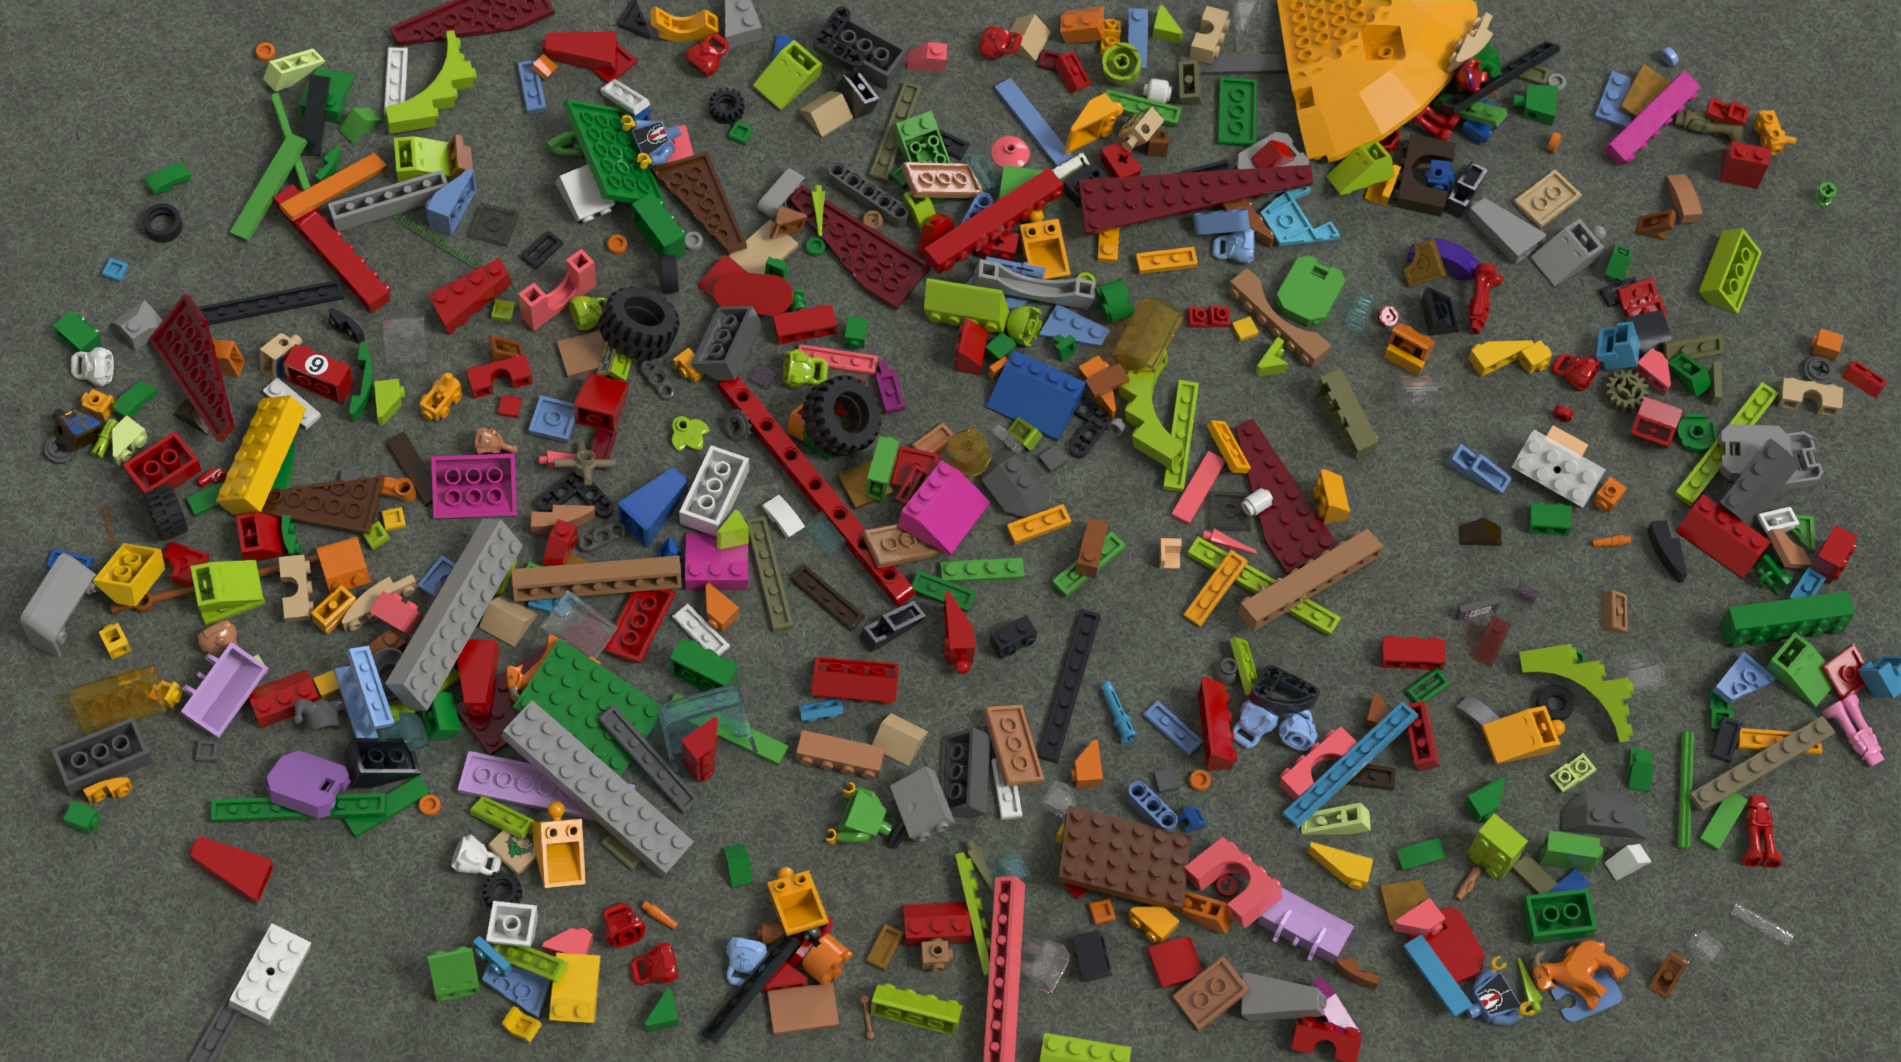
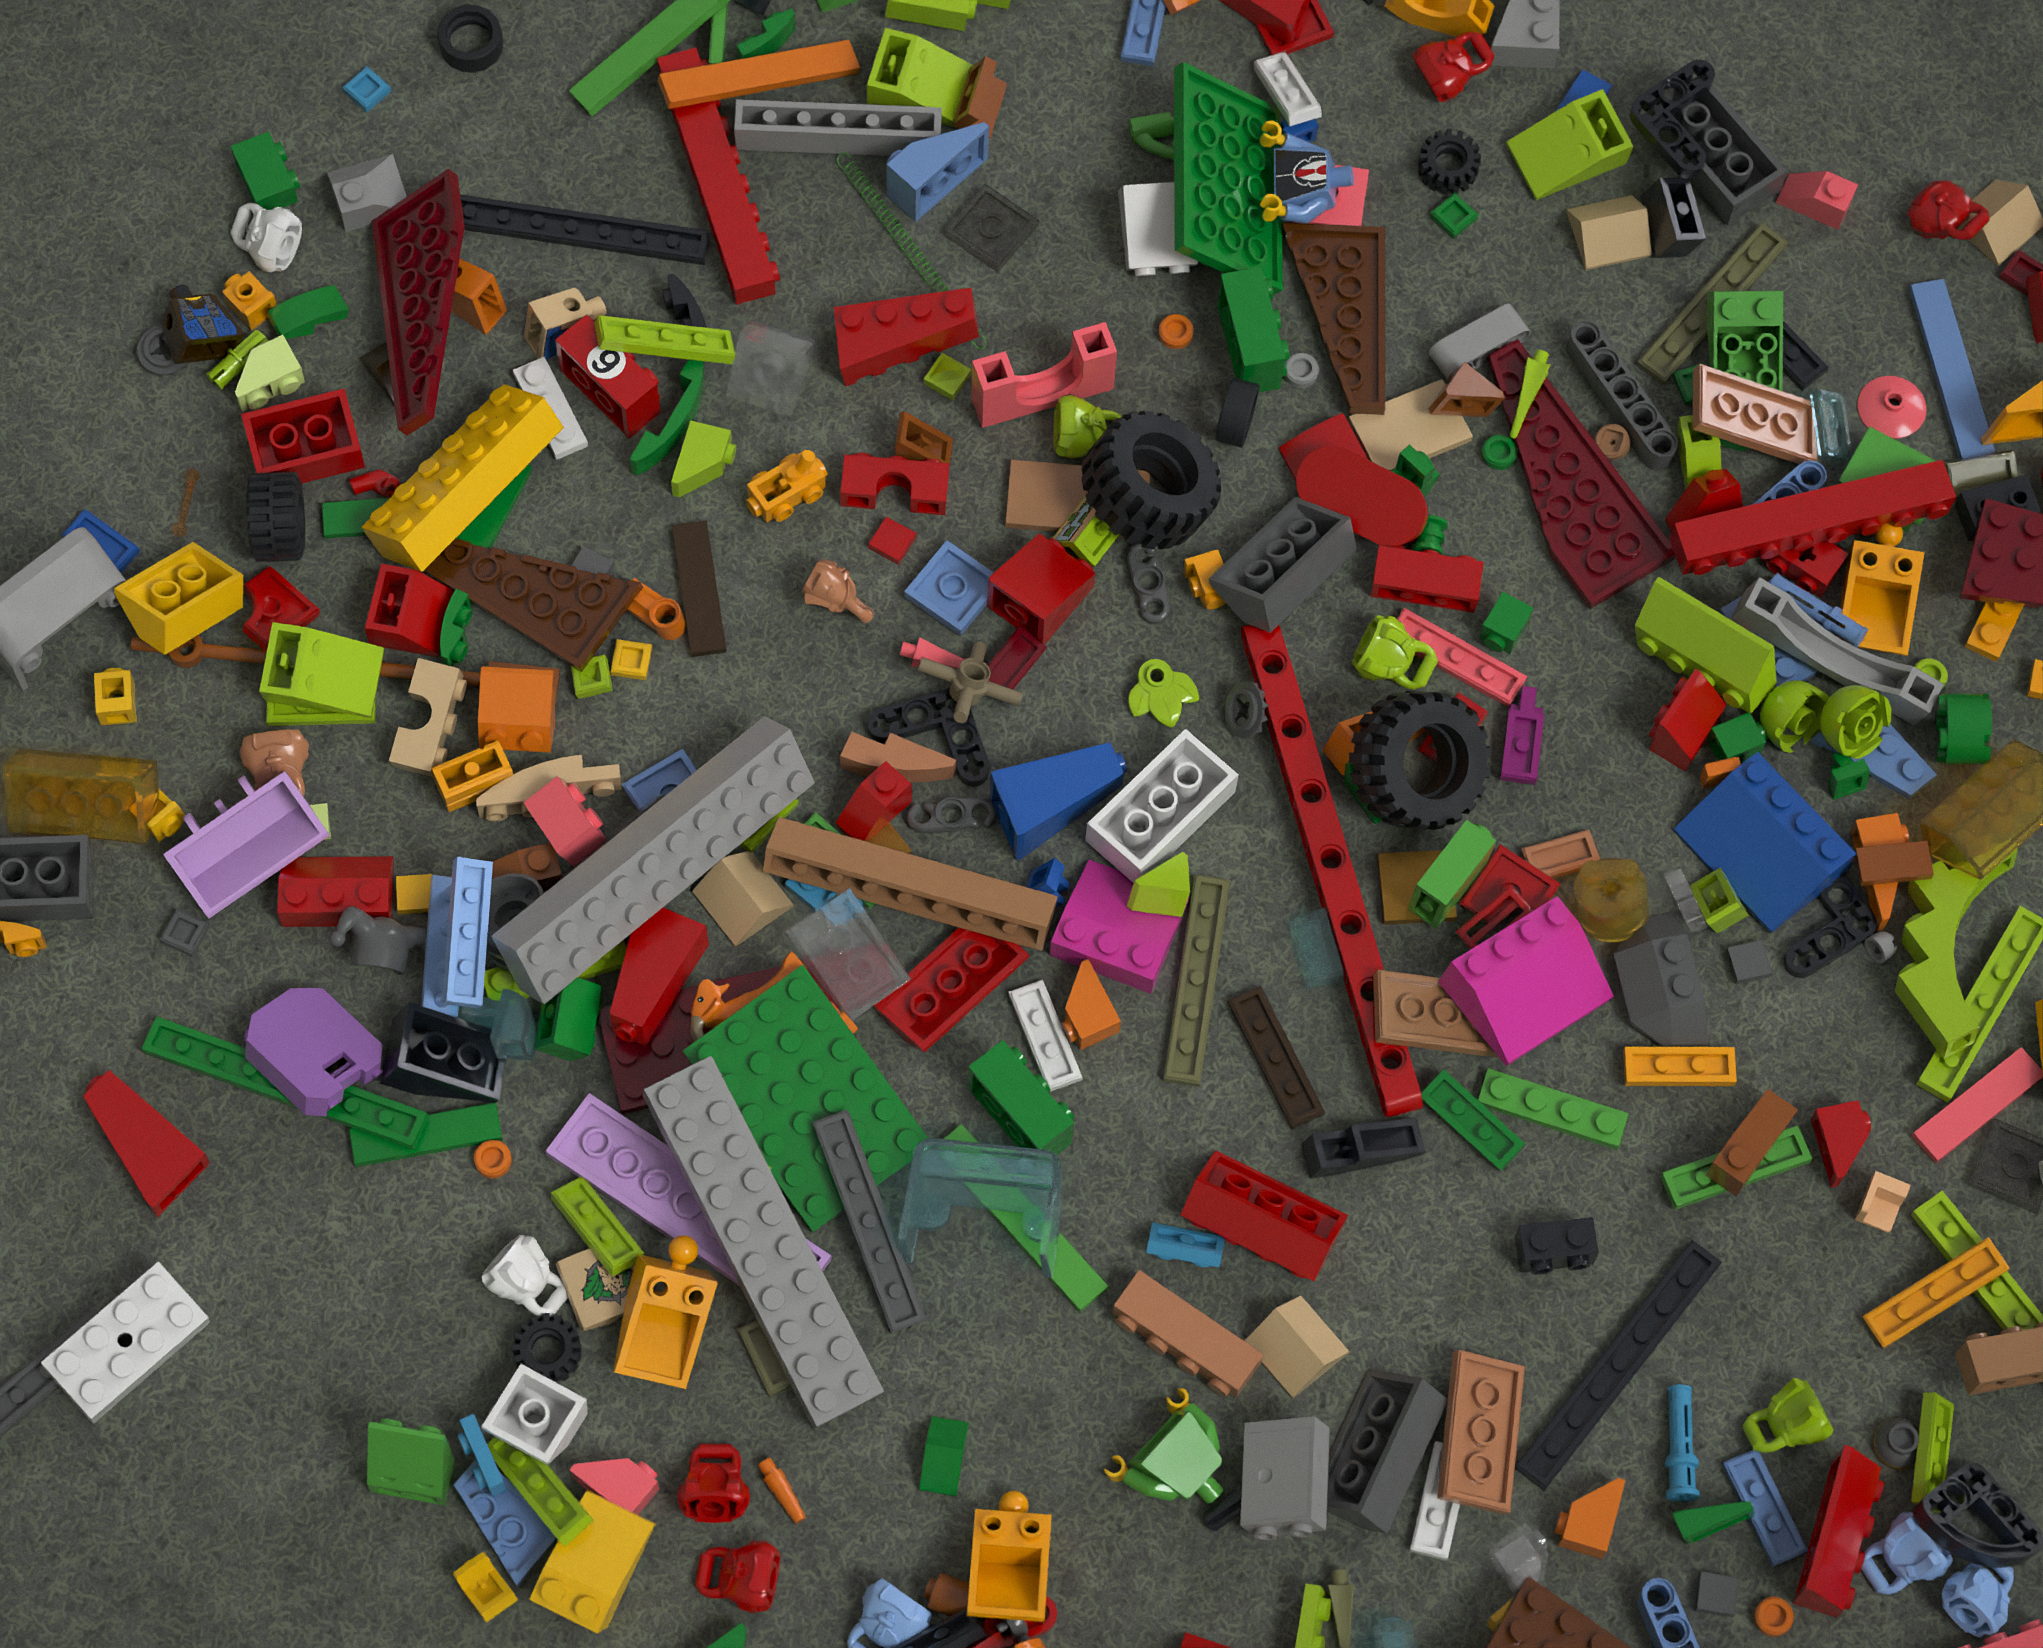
camera: 25 degrees right, 5 degrees up
dark pink slope [431,454,517,518] -> none
black tile [521,231,563,270] -> none
red slope [681,716,719,783] -> none
clear purple tile [749,363,777,390] -> none
white slope [762,495,805,539] -> none
red slope [943,591,975,675] -> none
coral piece [1202,528,1257,554] -> none
none -> lime tile [594,315,735,364]
none -> green slope [1672,1501,1755,1545]
none -> lime piece [1742,1378,1834,1453]
none -> red slope [1810,1100,1871,1188]
none -> lime cylinder [1820,685,1892,759]

